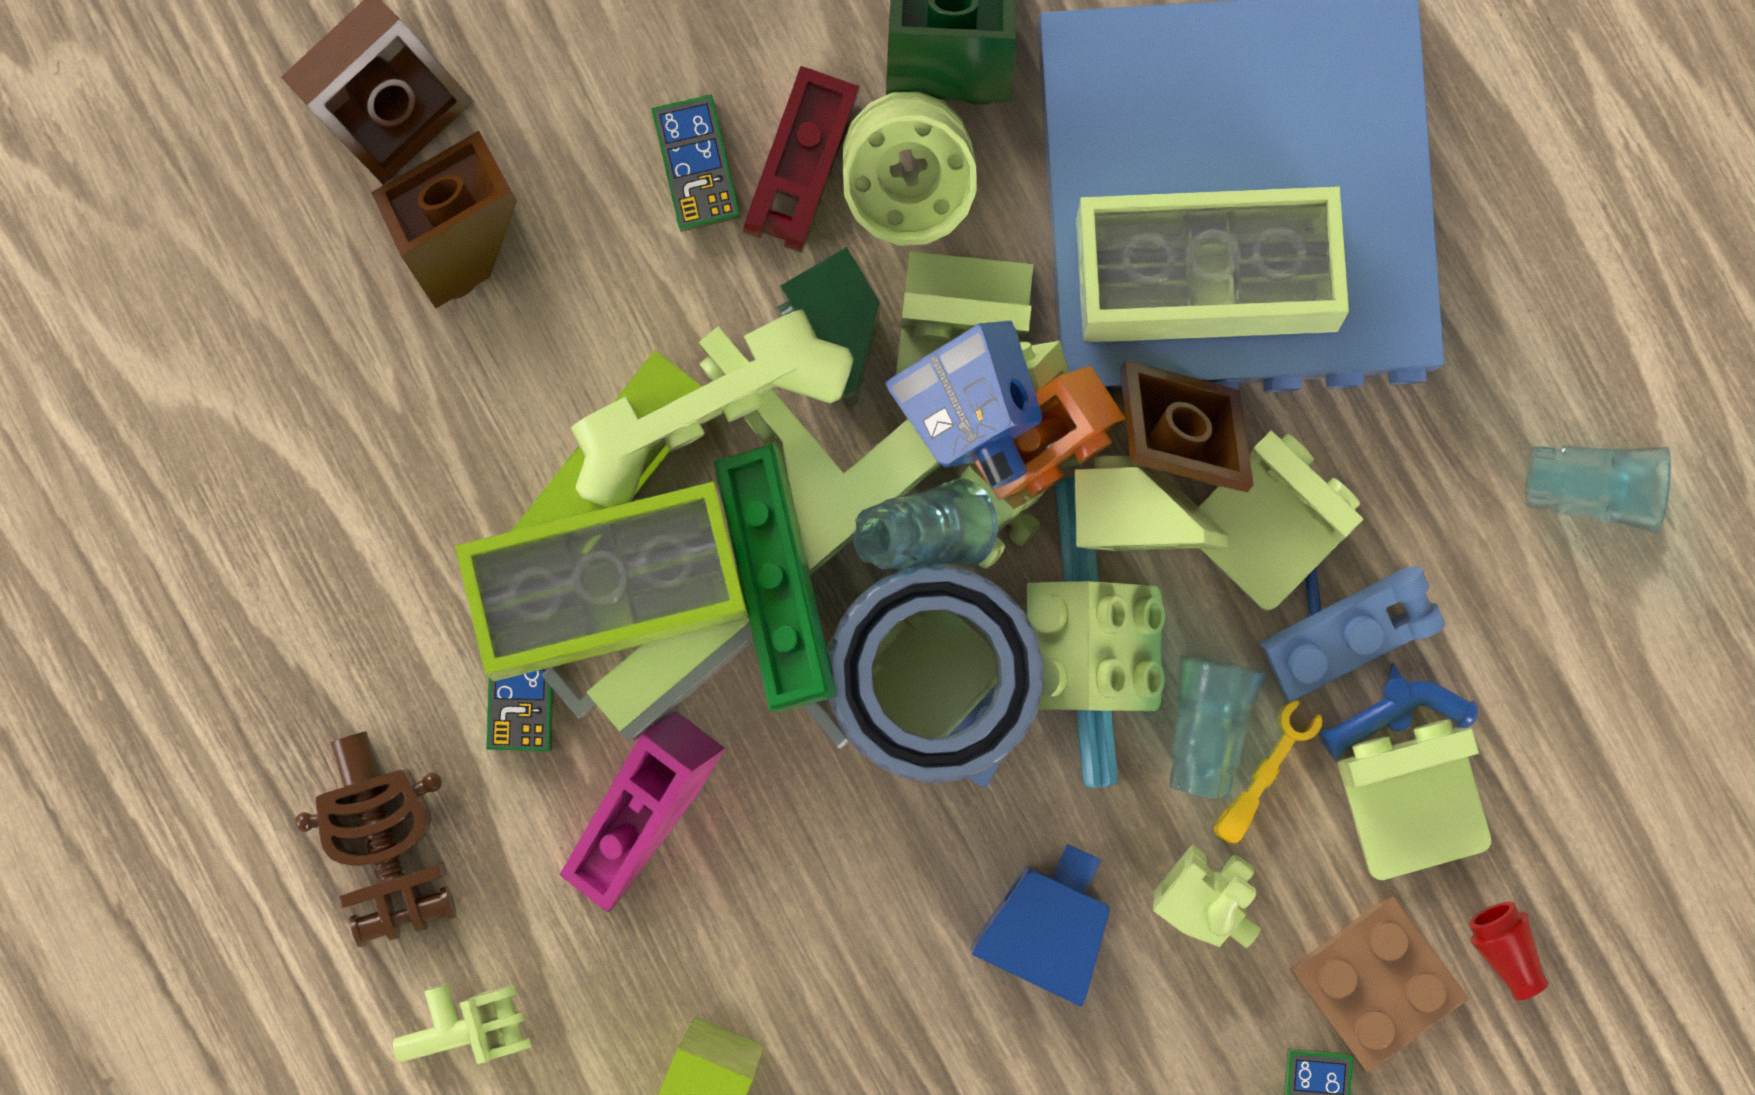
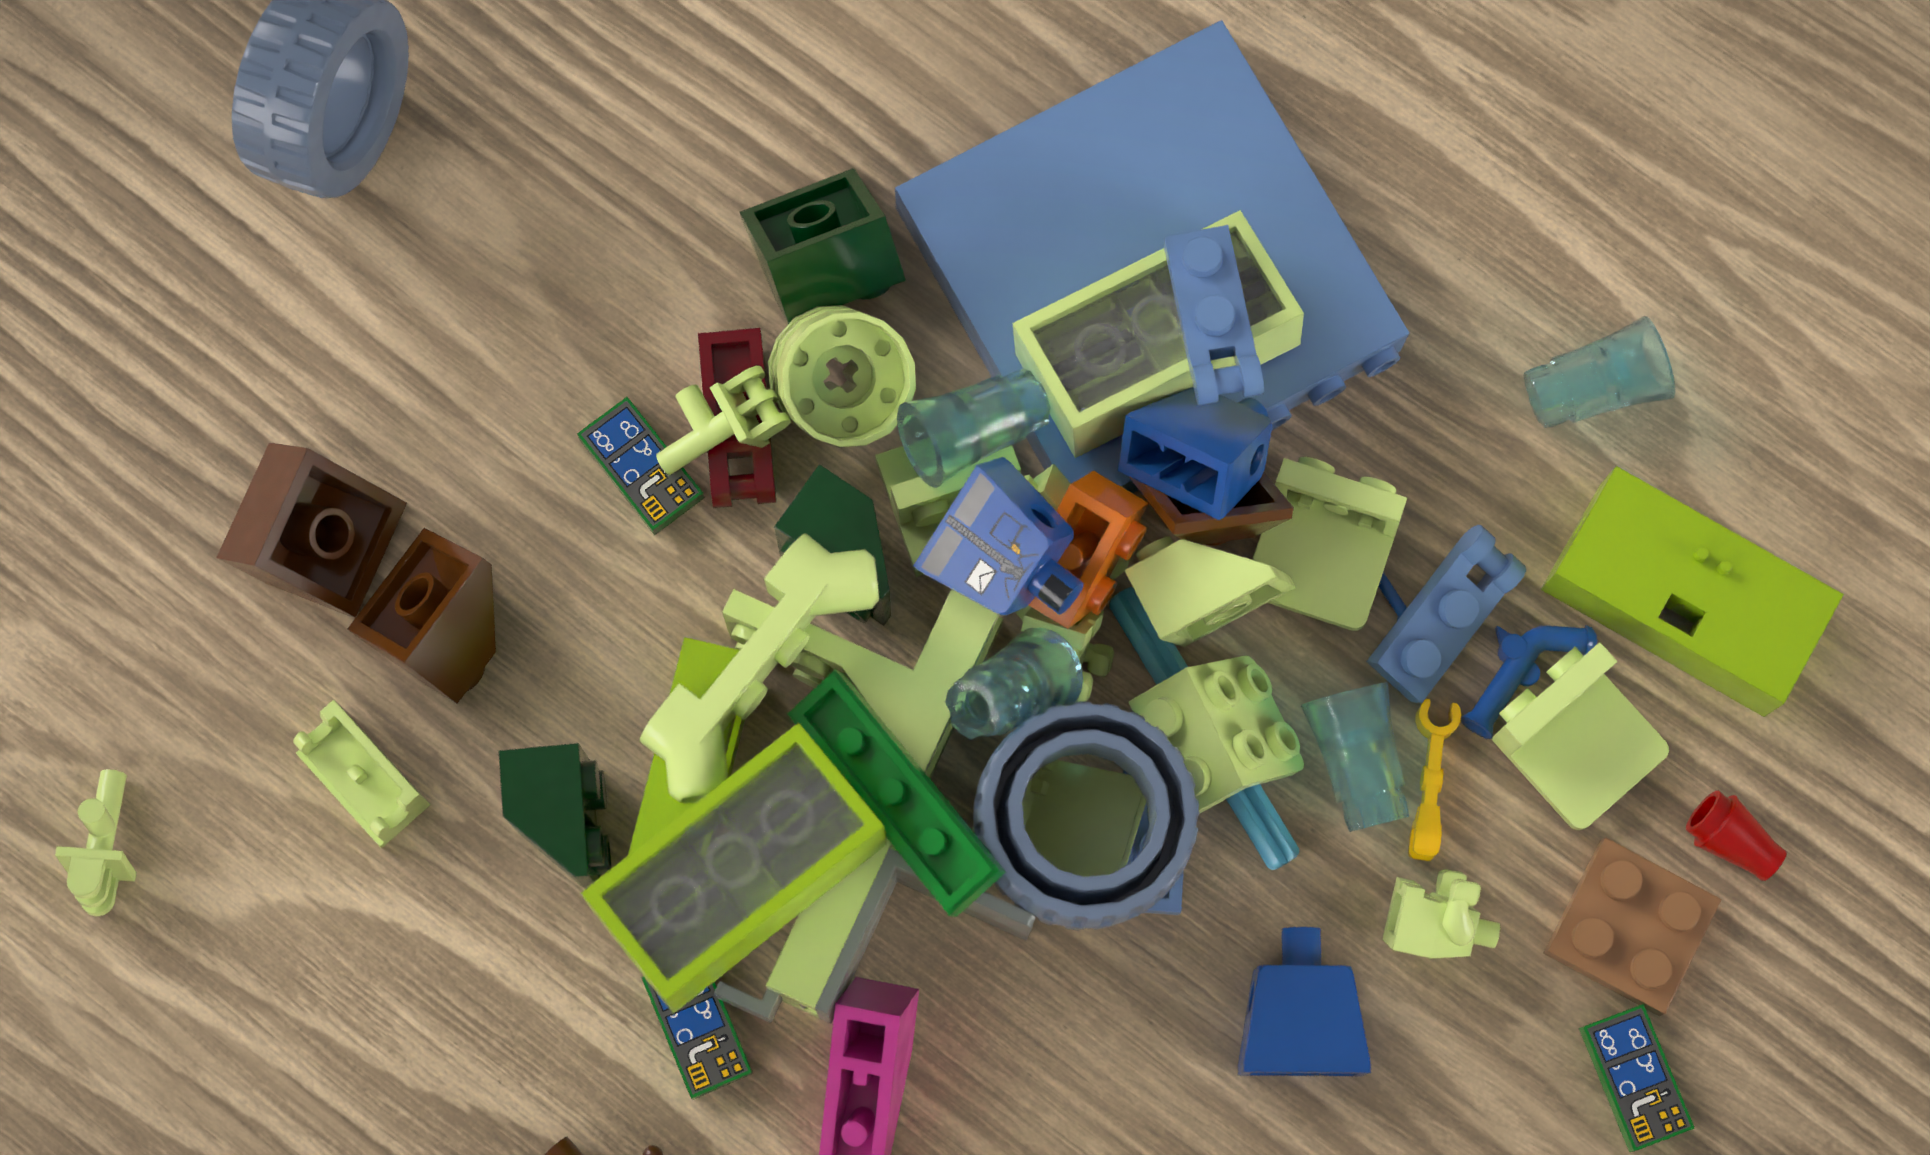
camera: 30 degrees left, 10 degrees down
none -> yellowish green arm [55,769,137,916]
none -> yellowish green hinge [293,700,431,848]
none -> dark green slope [499,743,612,889]
none -> yellowish green arm [656,366,791,475]
none -> clear light blue plant [897,369,1051,488]
none -> blue torso [1118,387,1273,520]
none -> medium blue plate [1164,225,1264,406]
none -> lime brick [1541,466,1844,717]

